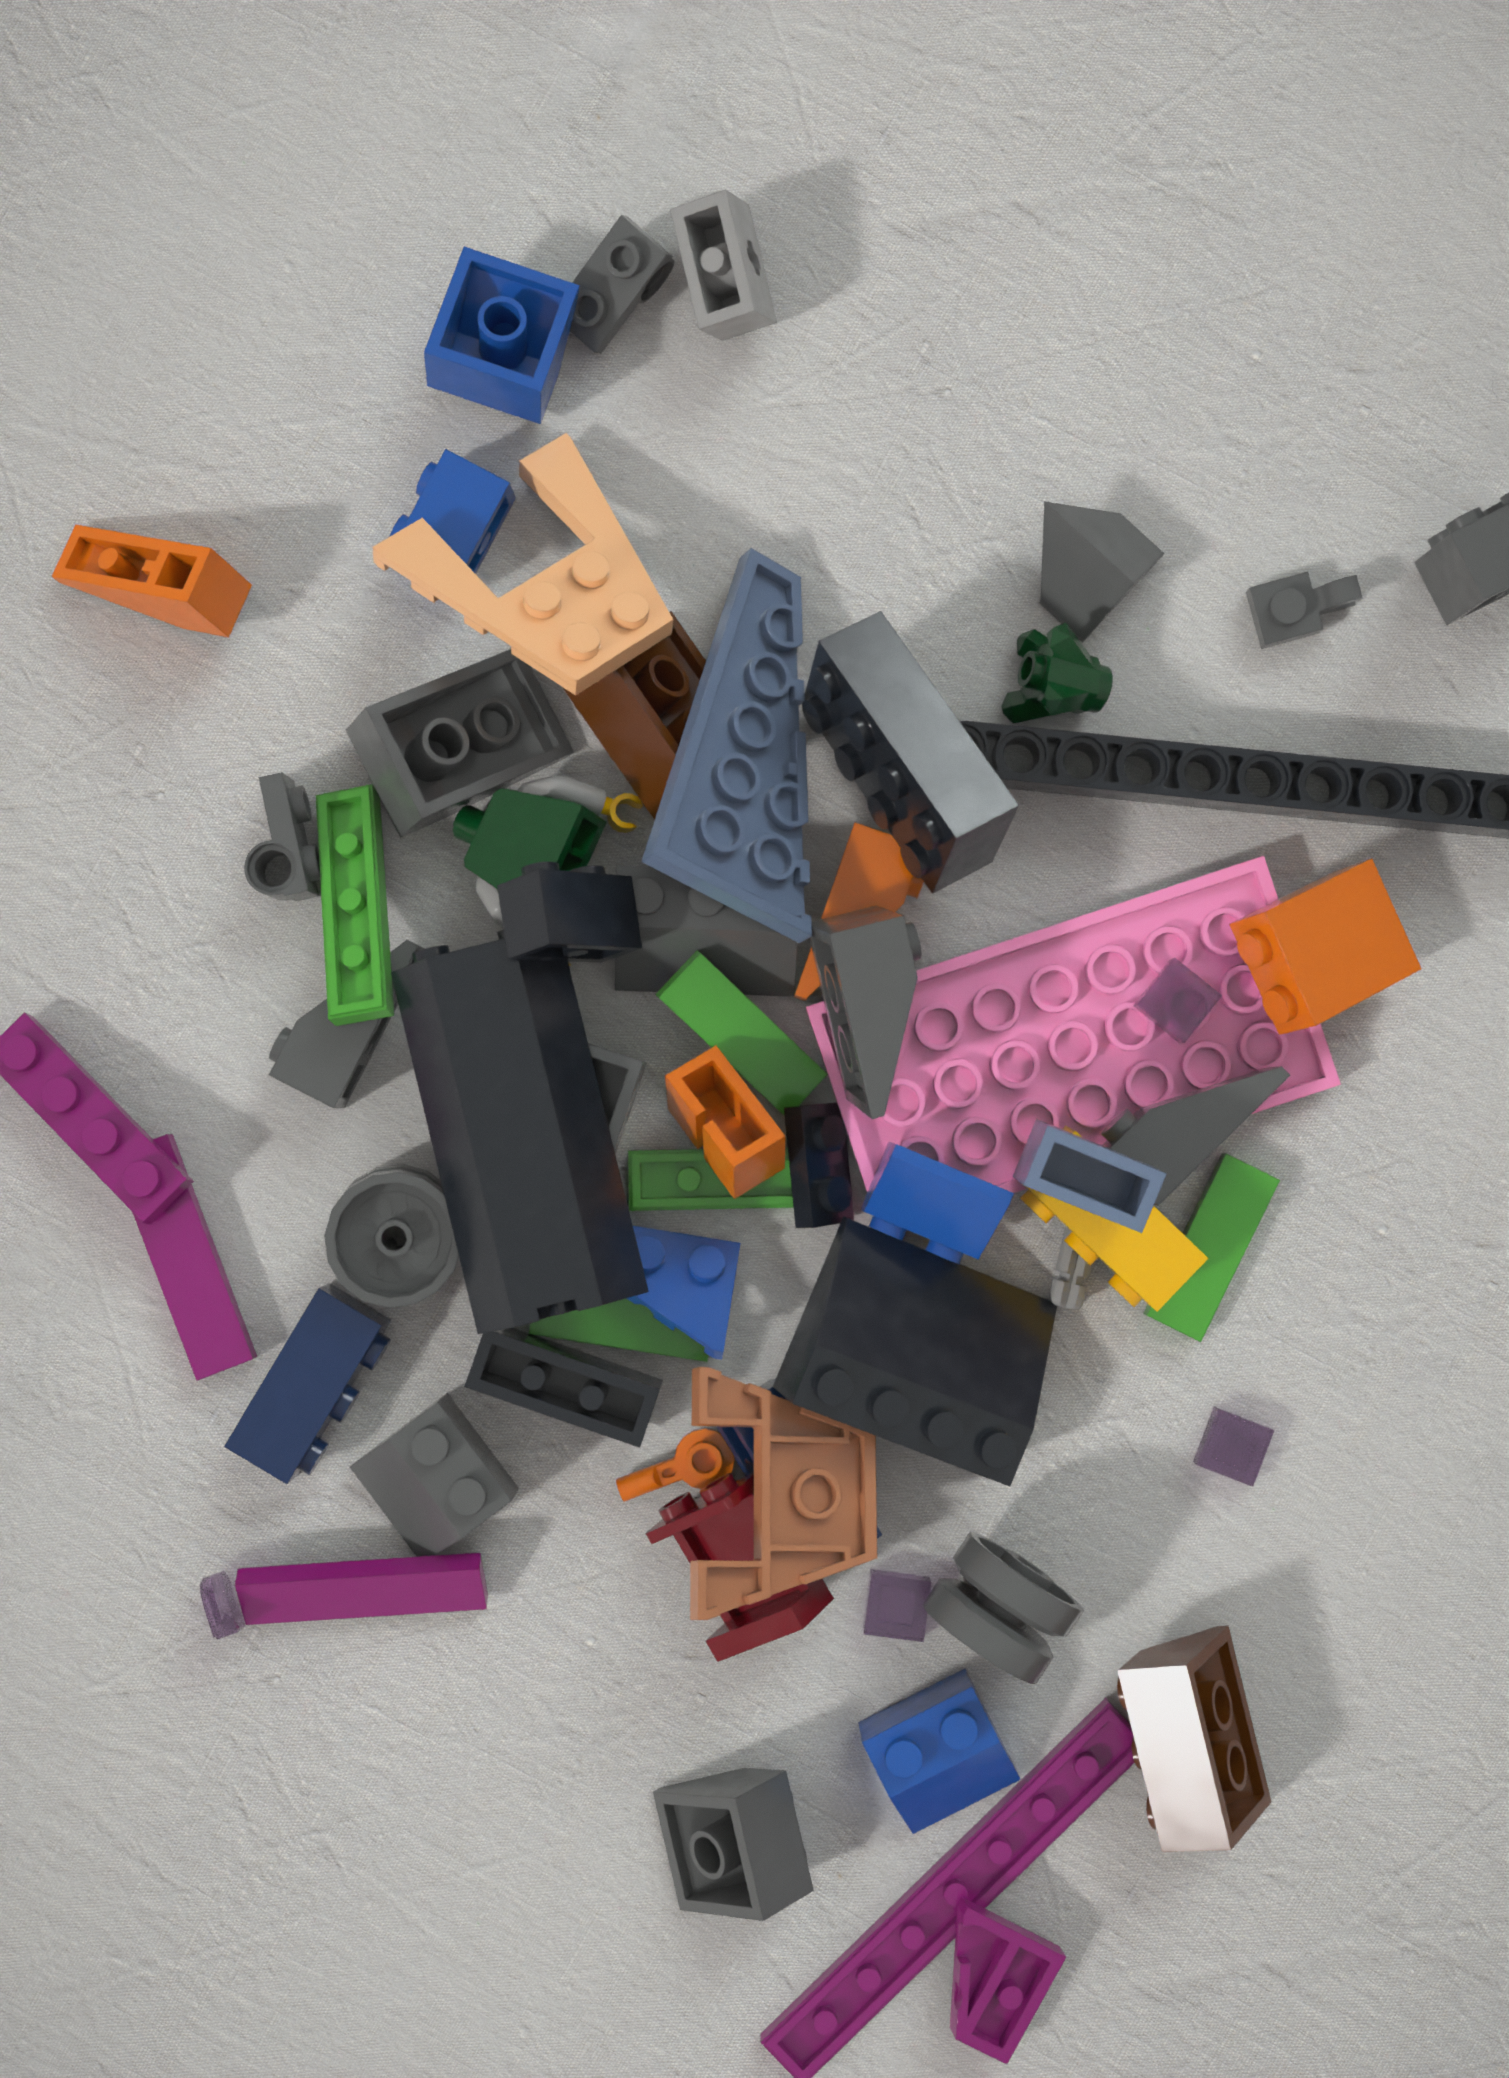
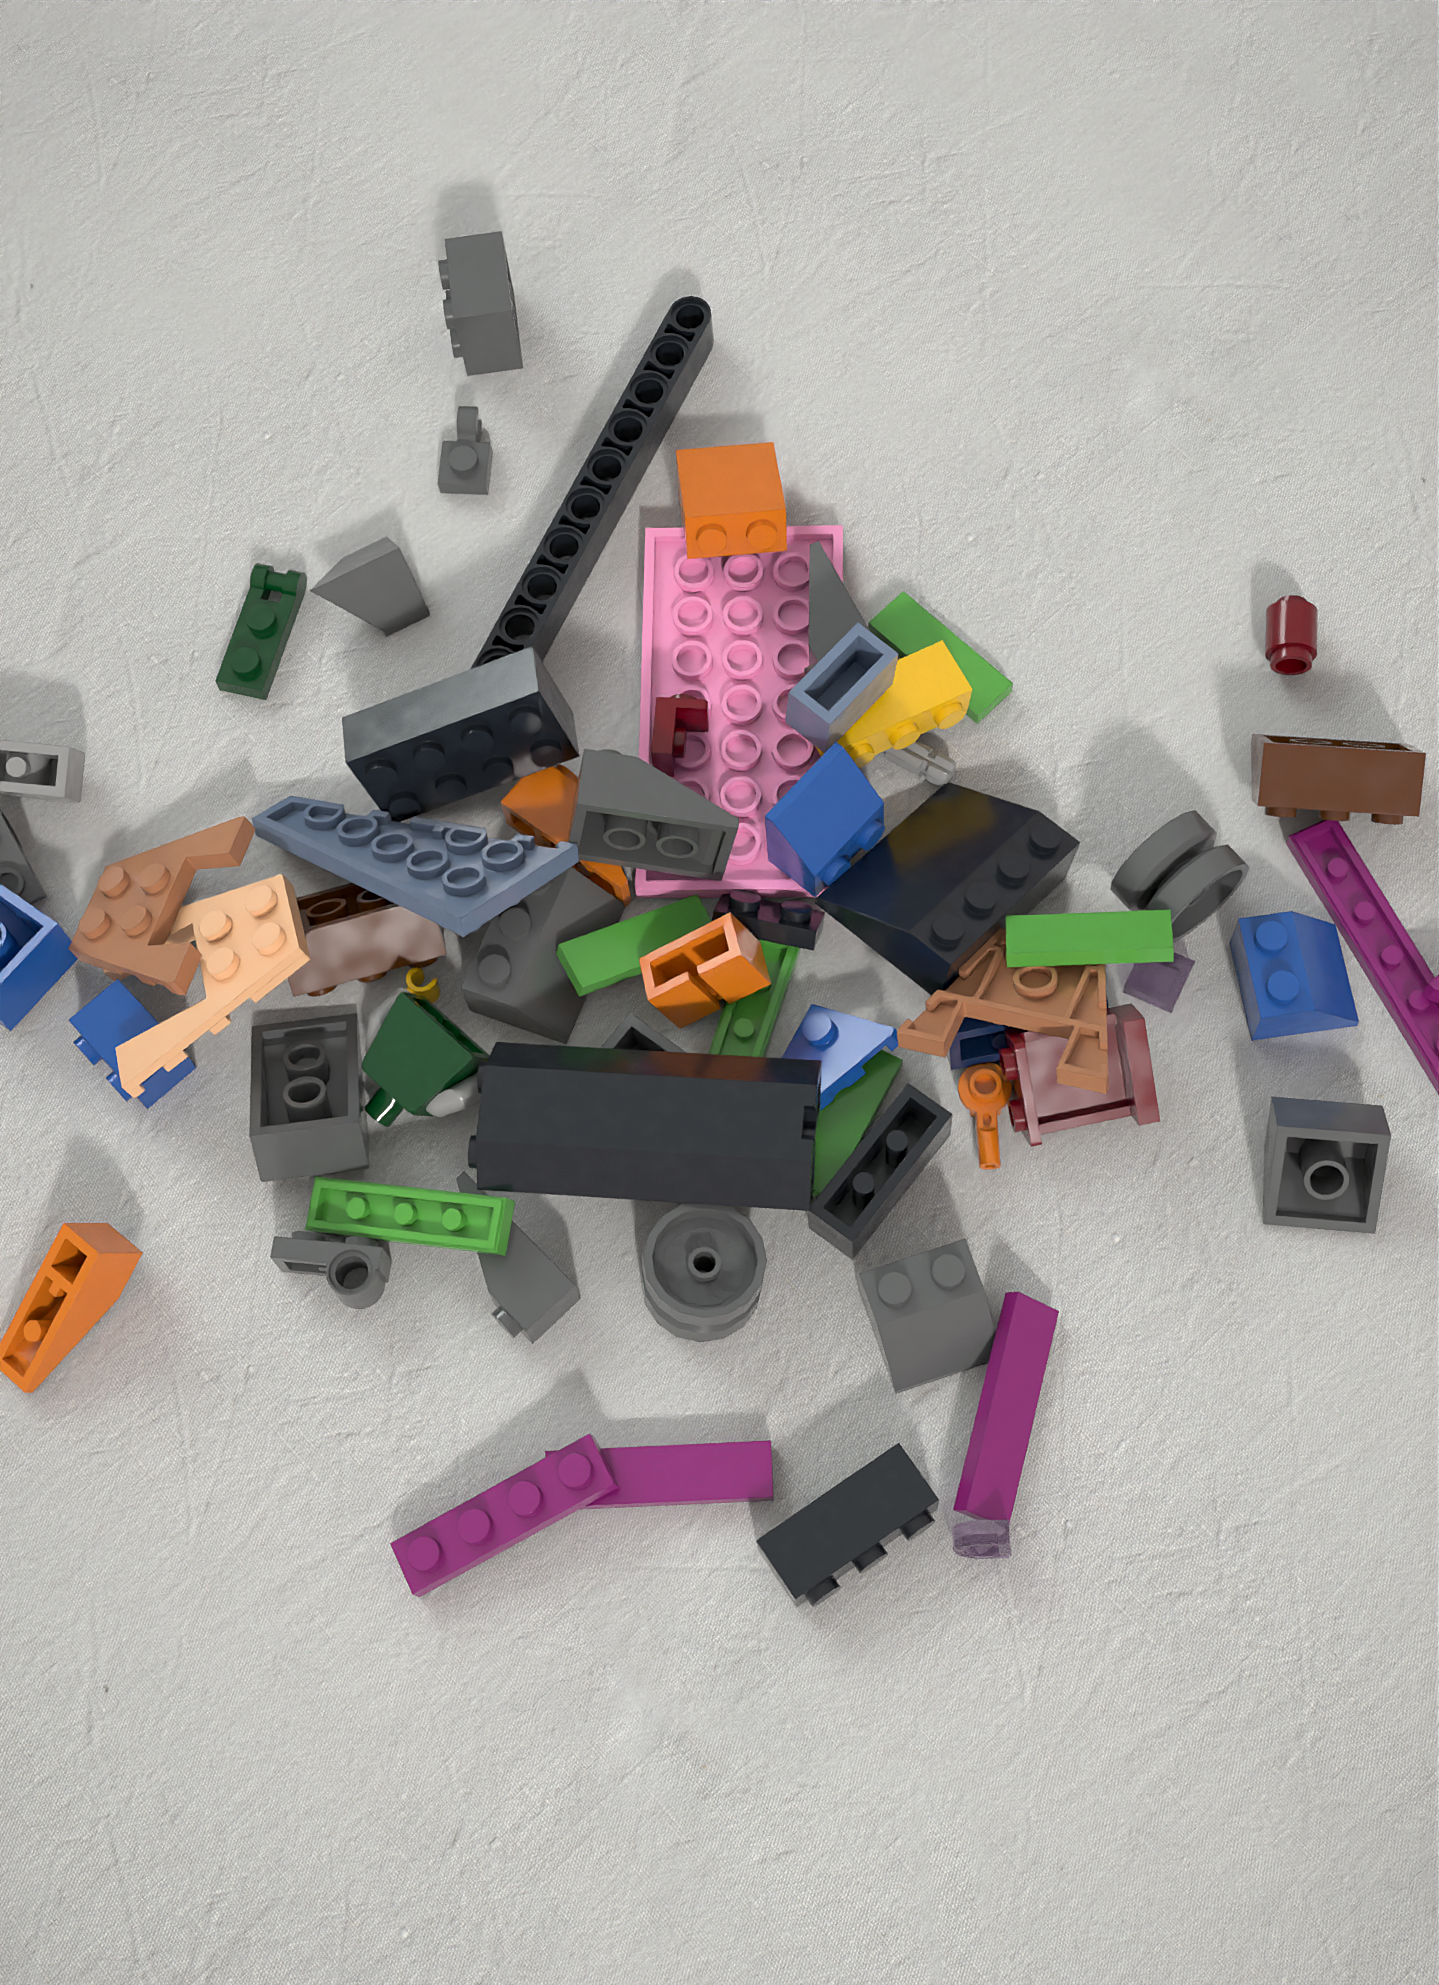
camera: 60 degrees left, 20 degrees down
dark blue brick [224,1283,391,1484] -> none
black brick [497,862,642,963] -> none
dark green rock [1001,622,1113,724] -> none
clear purple tile [1133,958,1222,1044] -> none
clear purple tile [1193,1406,1275,1487] -> none
none -> nougat wing [68,816,256,995]
none -> dark green plate [215,563,307,700]
none -> dark red bracket [651,694,709,777]
none -> black brick [756,1443,939,1608]
none -> bright green tile [1006,910,1174,967]
none -> dark red brick [1265,595,1318,675]

